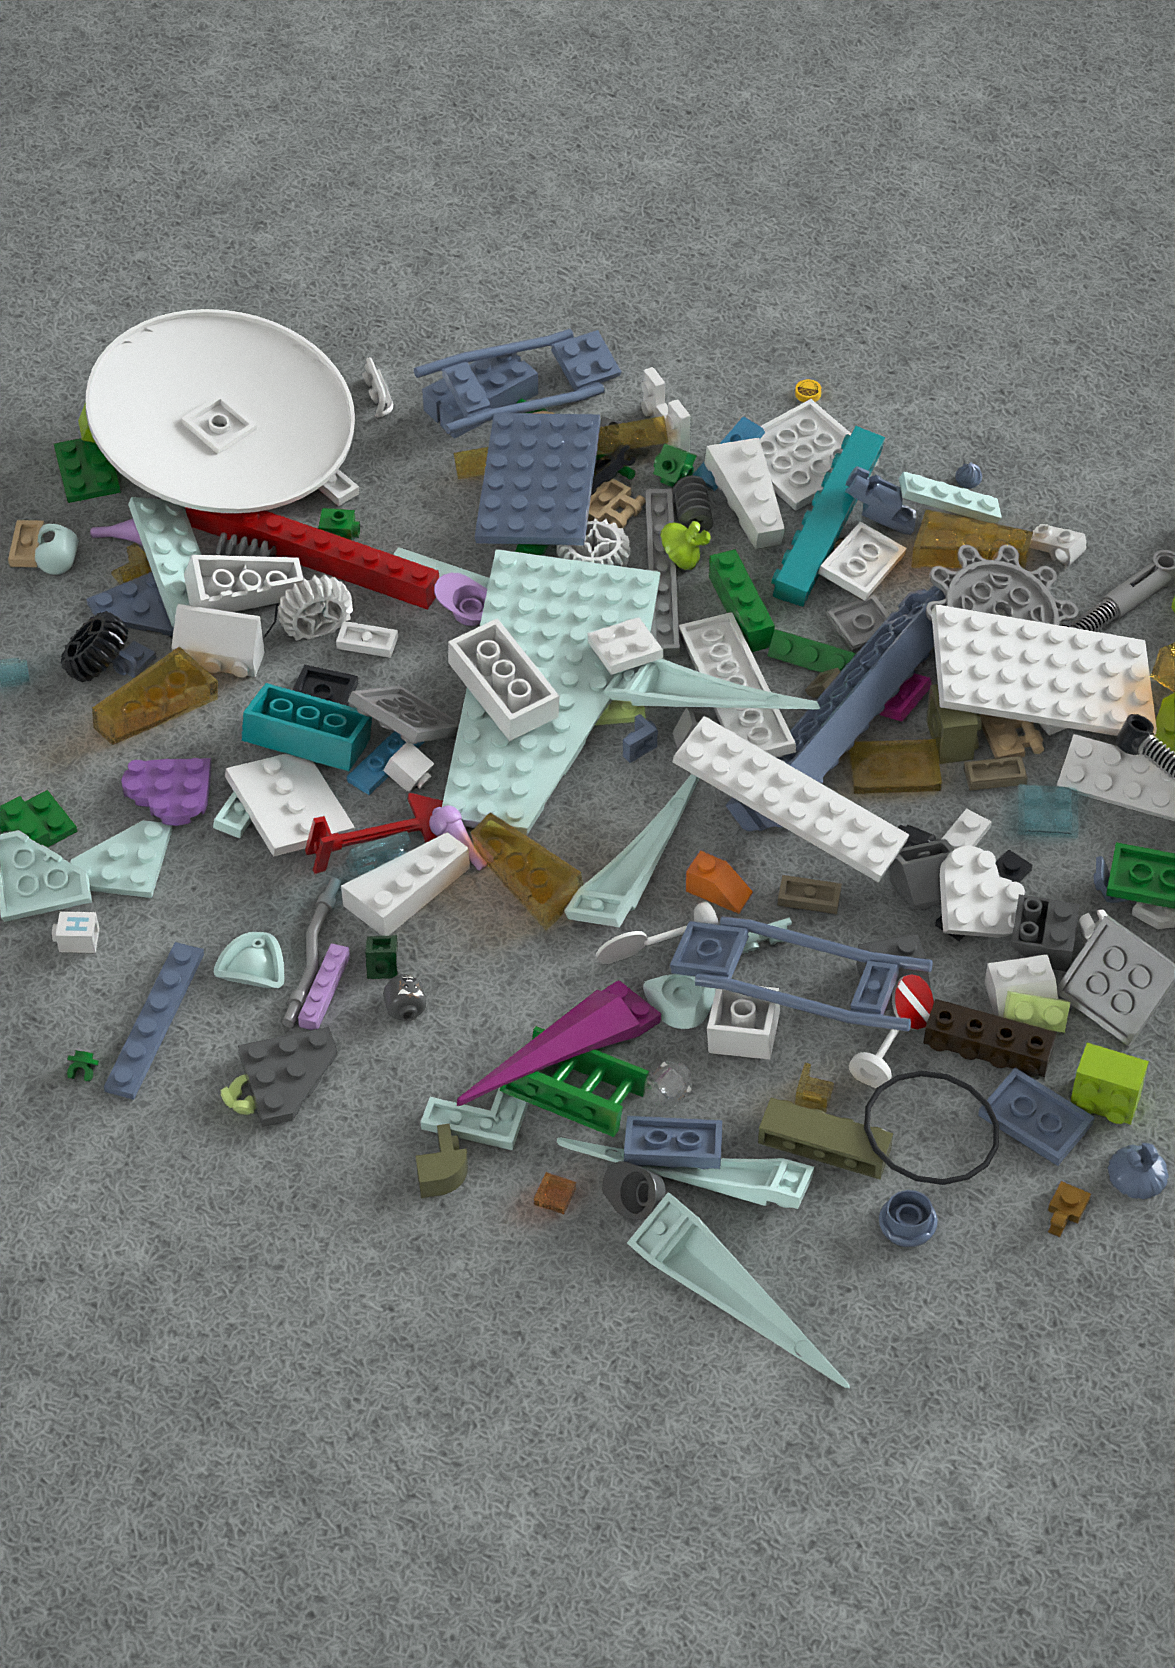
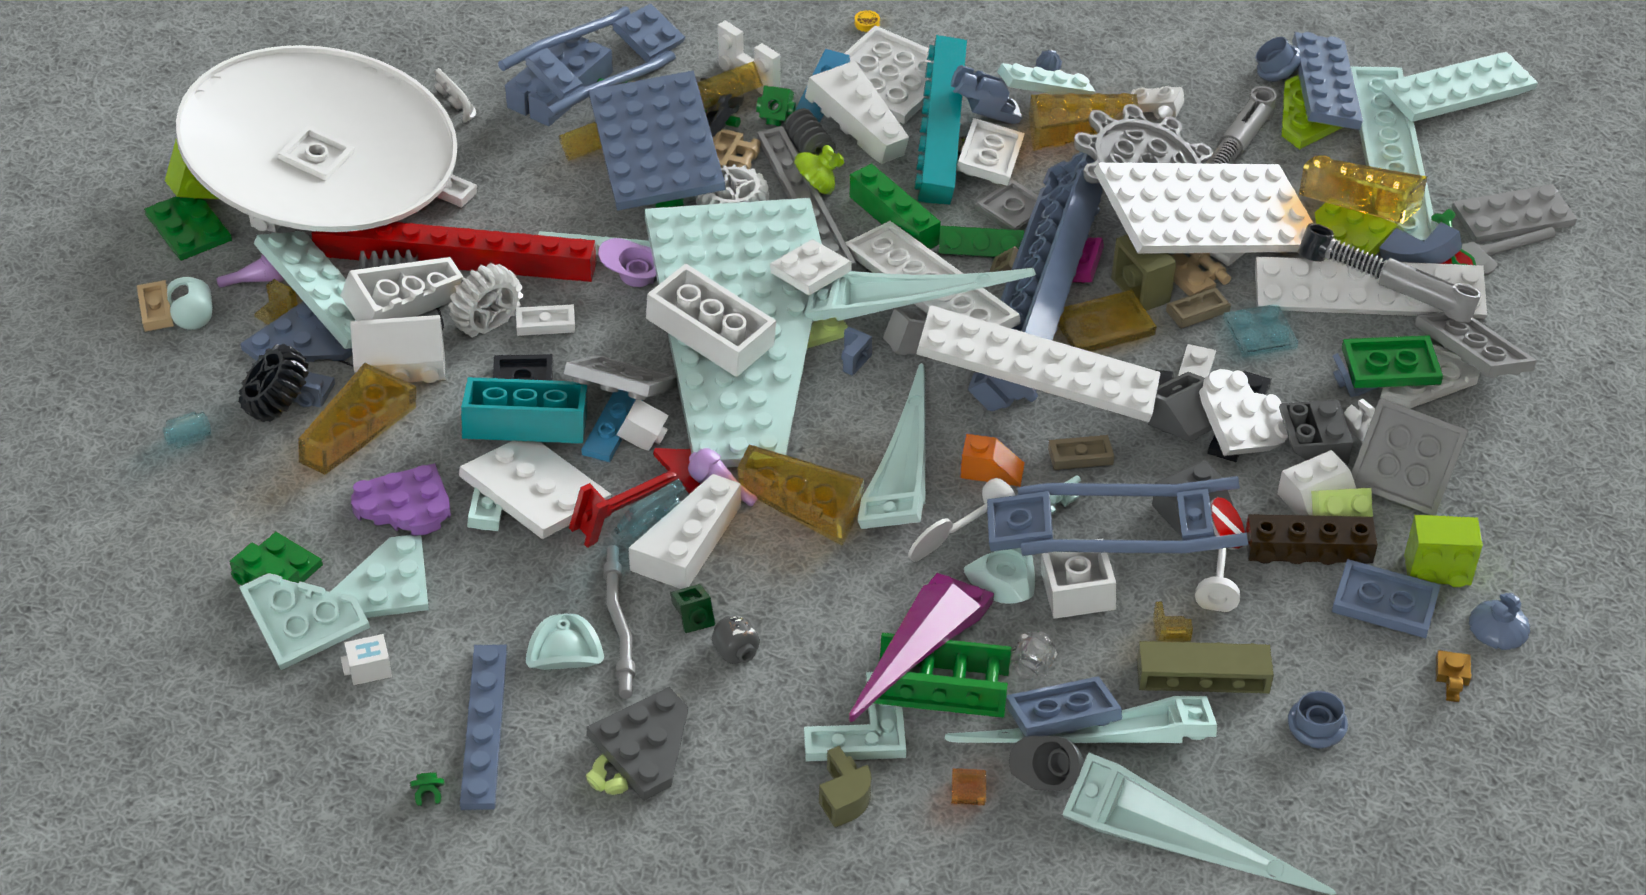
camera: 20 degrees left, 5 degrees down
lavender piece [298,943,350,1030] -> none
green brick [318,508,360,541] -> none
black piece [864,1070,999,1185] -> none

